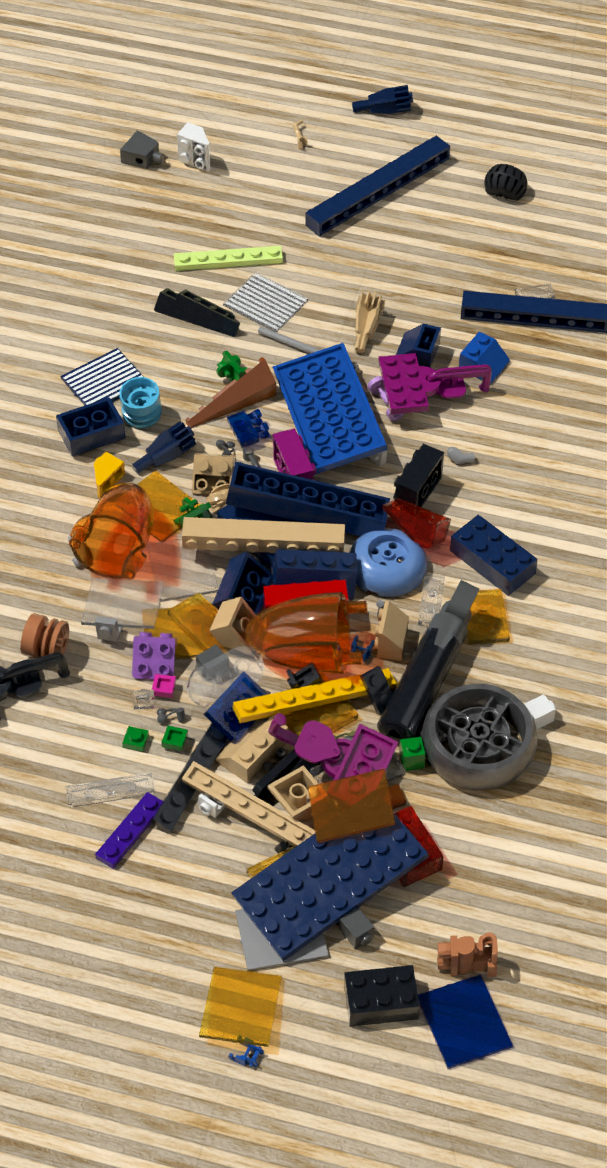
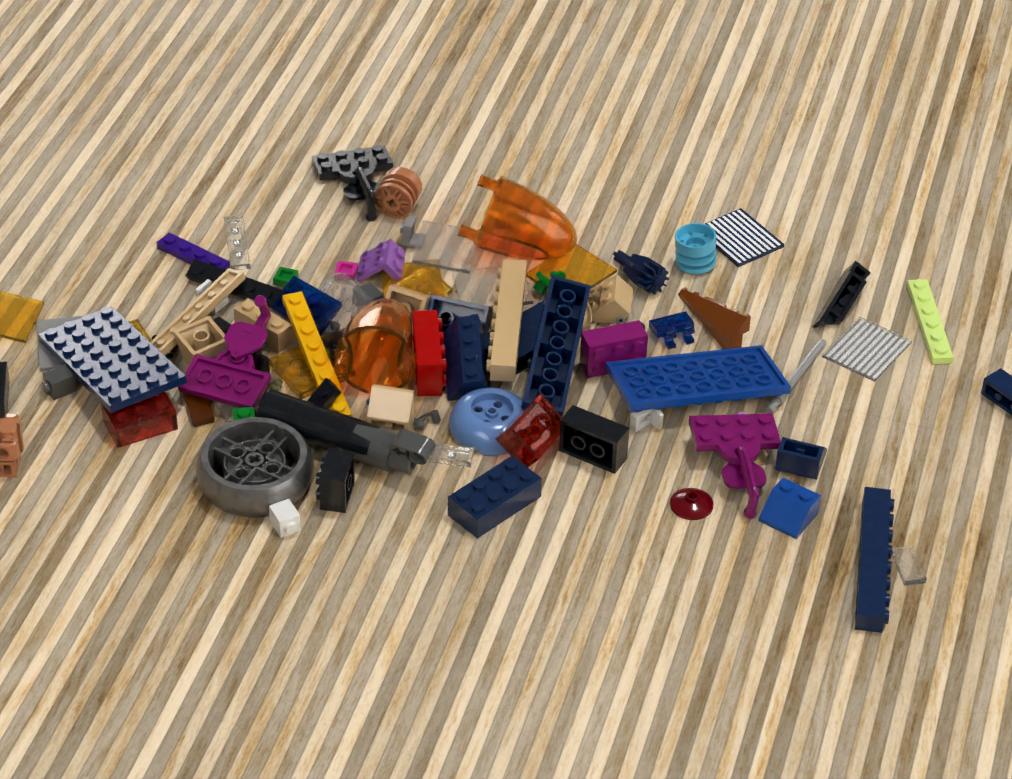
camera: 90 degrees right, 10 degrees down
dark blue brick [56,397,126,457] -> none
yellow slope [94,452,125,498] -> none
green plate [122,726,149,752] -> none
clear plate [133,689,155,710] -> none
dark grey piece [157,708,186,724] -> none
dark grey piece [215,440,235,455] -> none
green hips [216,351,248,382] -> none
clear orange piece [308,768,396,843] -> none
tan piece [355,291,385,354] -> none
light grey arm [447,447,475,464] -> none
clear yellow tile [467,589,510,645] -> none
none -> black brick [315,448,355,513]
none -> dark red dish [670,488,714,520]

